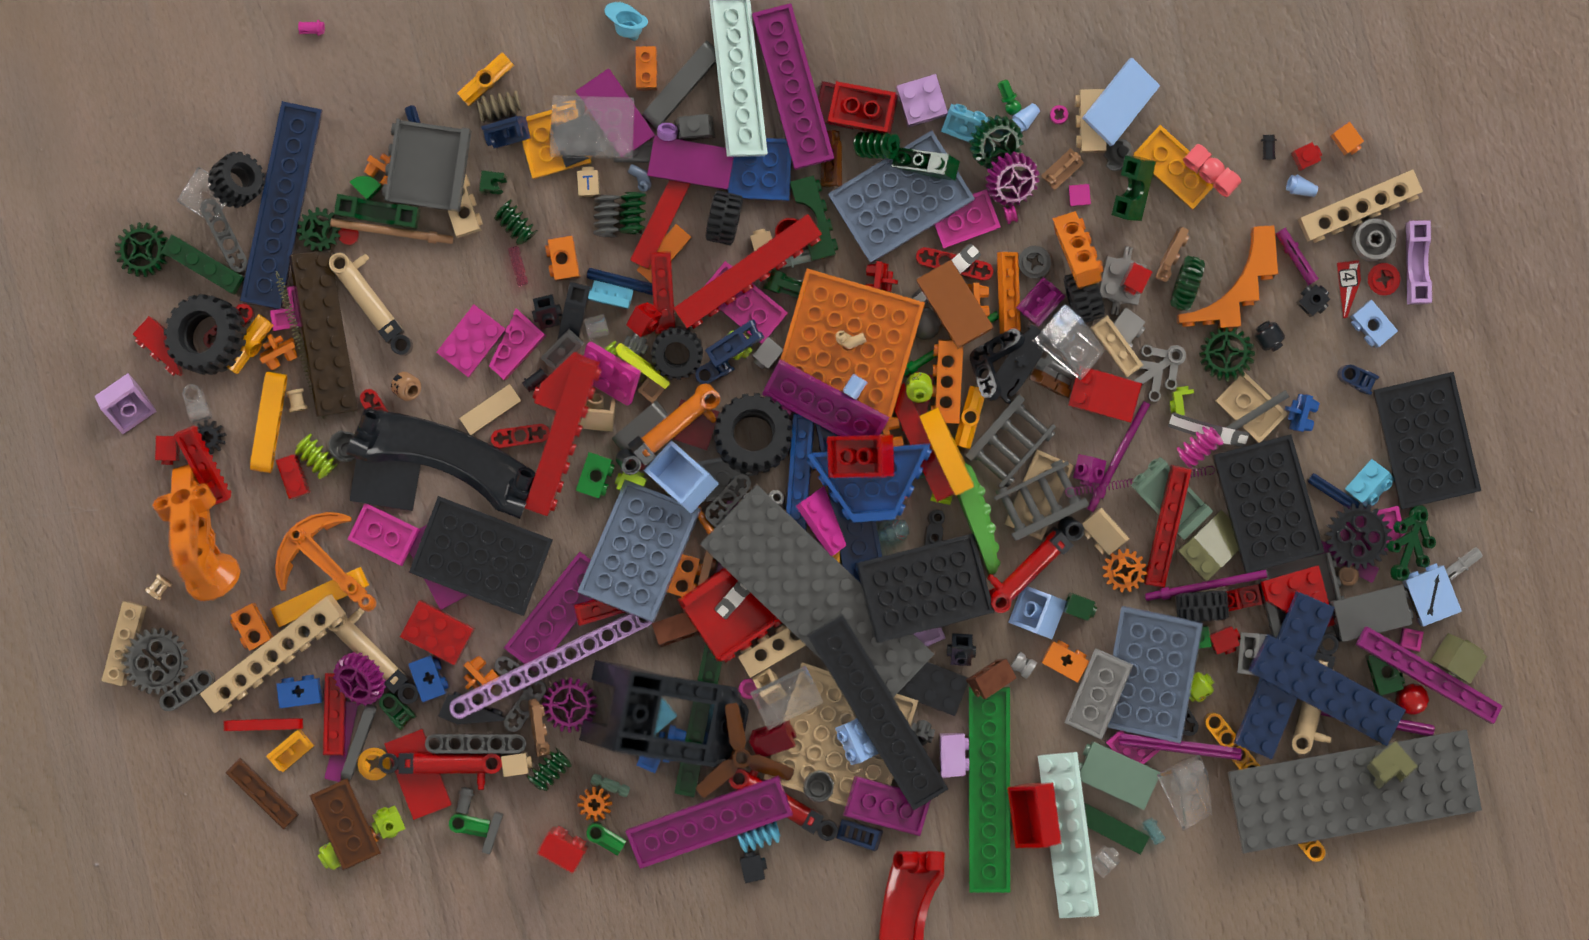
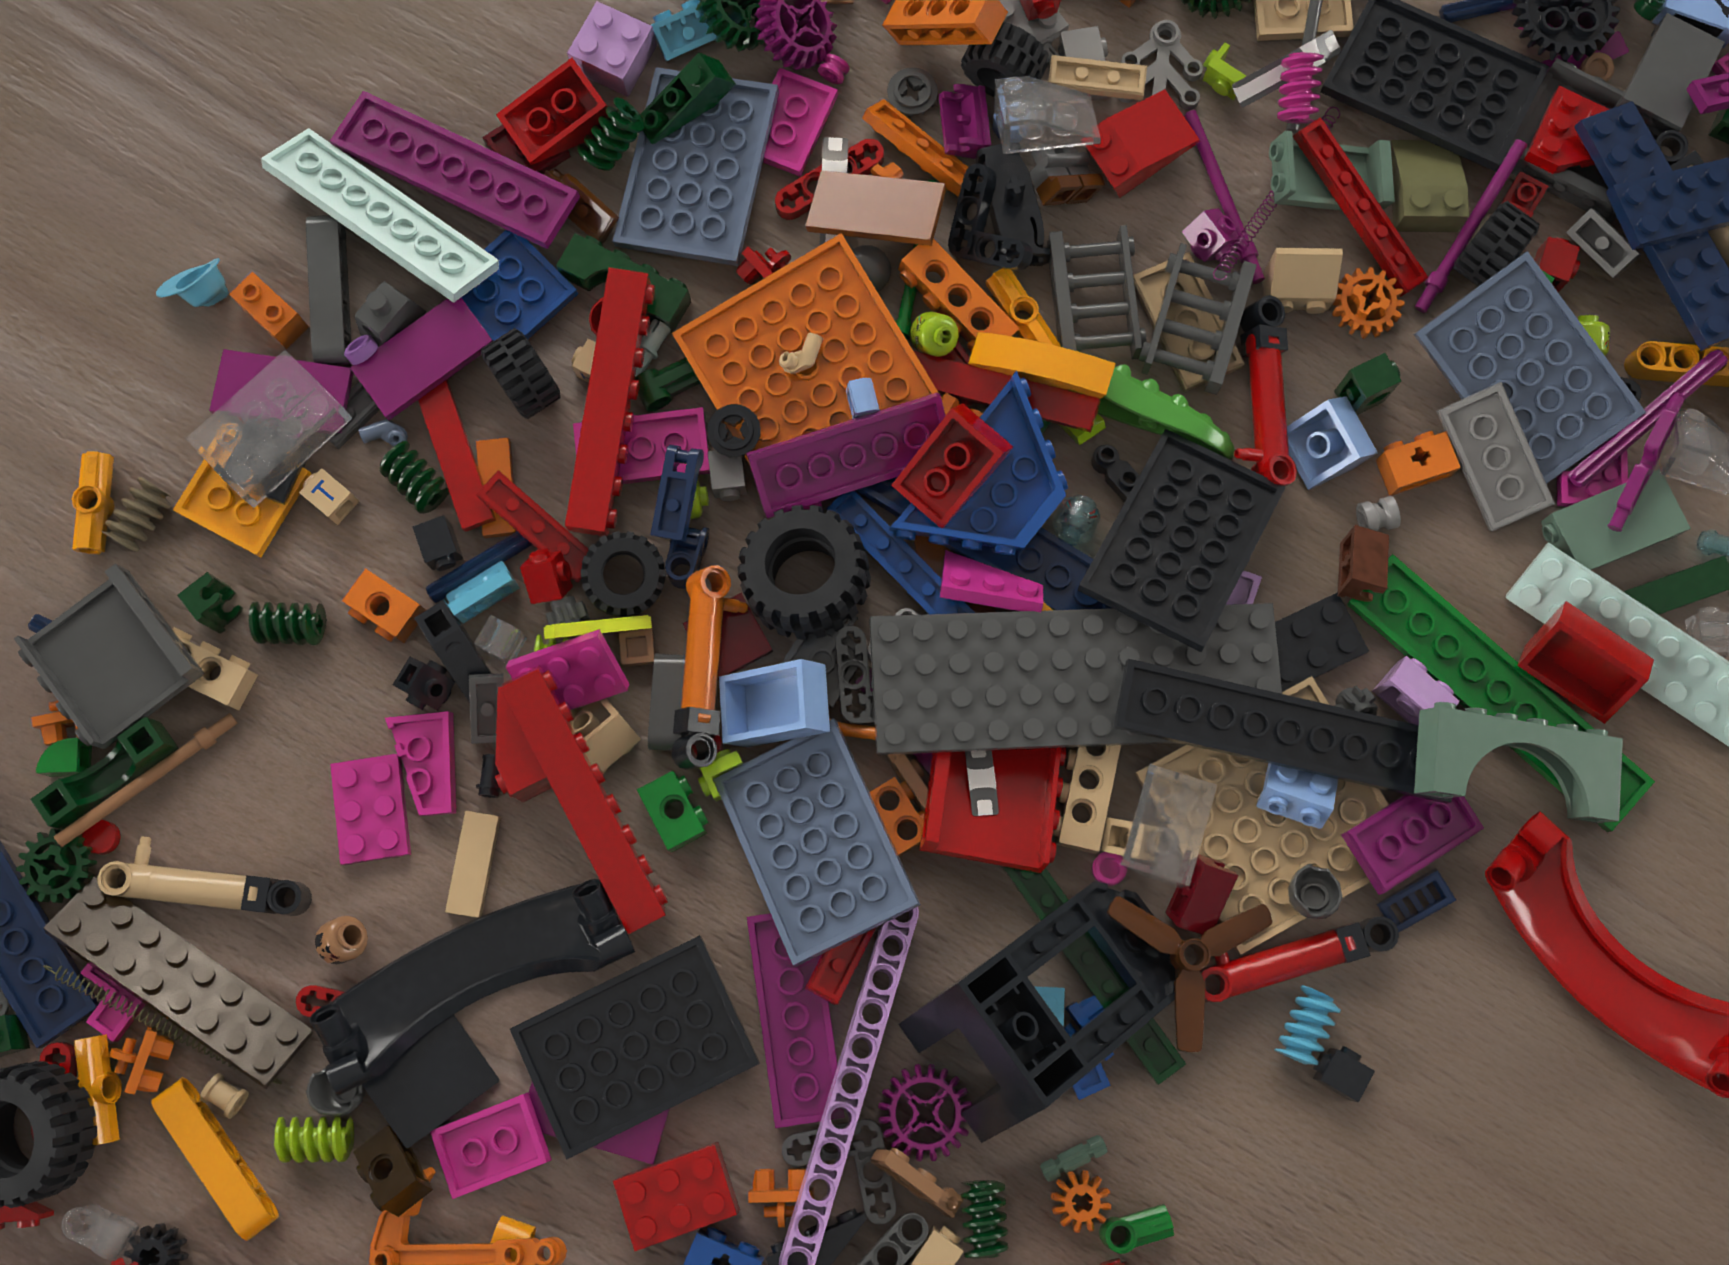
camera: 45 degrees left, 10 degrees down
red brick [275,454,311,499] -> none
dark blue hinge [481,116,531,149] -> none
red beam [491,424,550,448] -> none
clear pink axle [508,246,528,286] -> none
dark grey piece [593,195,620,238] -> none
magenta plate [625,776,793,869] -> none
copper hinge [652,612,699,648] -> none
black brick [947,633,976,666] -> none
none -> dark brown brick [353,1125,433,1217]
none -> black brick [412,515,464,571]
none -> black gear [707,404,761,458]
none -> sand green arch [1414,702,1623,823]
none -> magenta piece [1607,392,1686,532]

